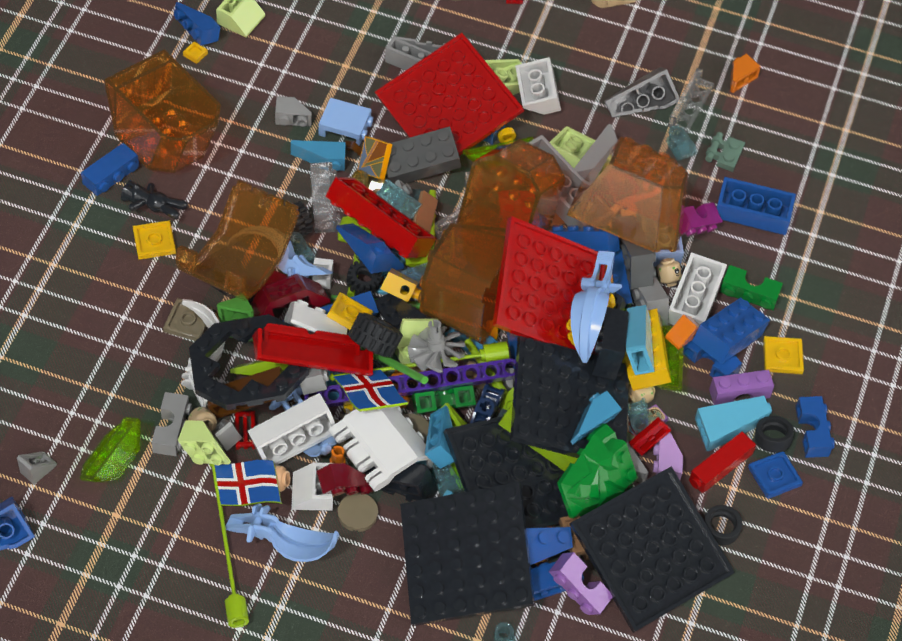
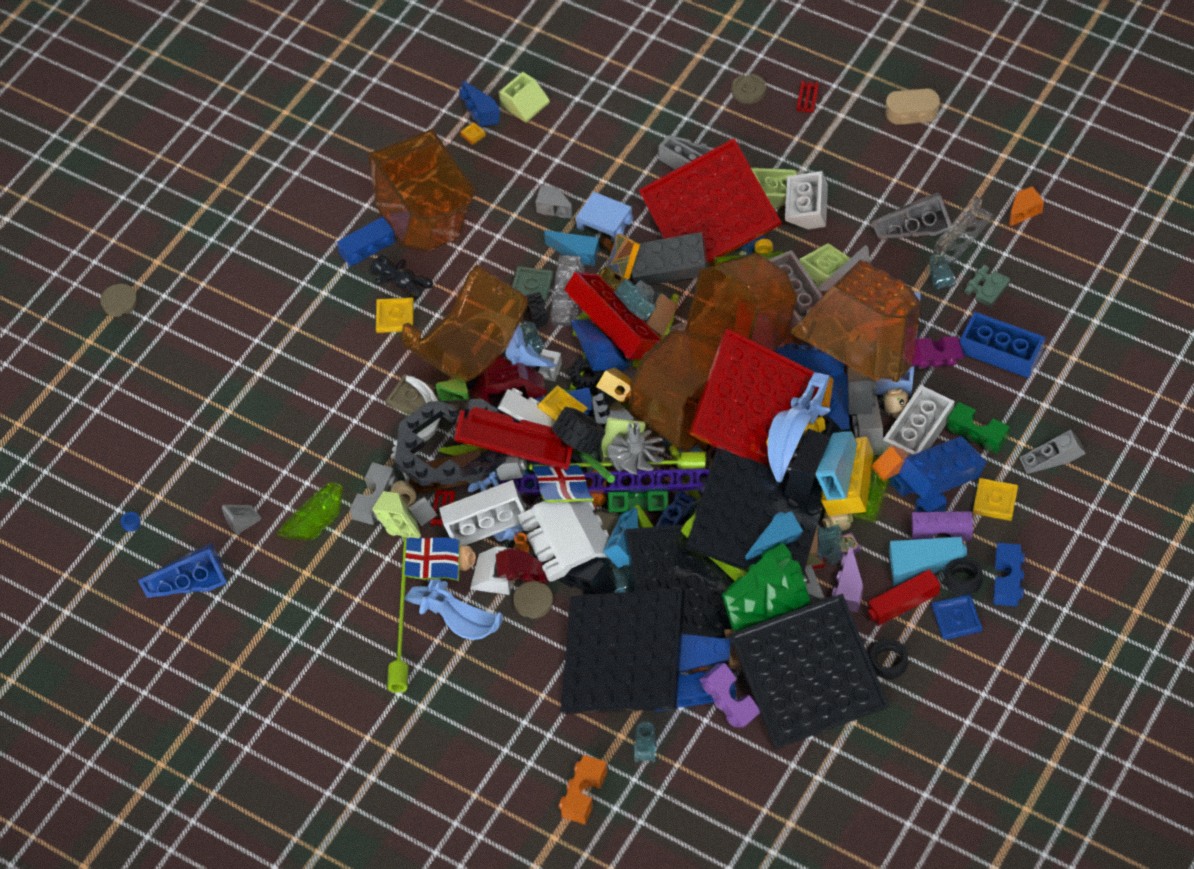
camera: 20 degrees right, 0 degrees up
red tile [628,417,671,456] -> none
none -> sand green plate [510,266,554,304]
none -> light grey slope [1019,430,1086,474]

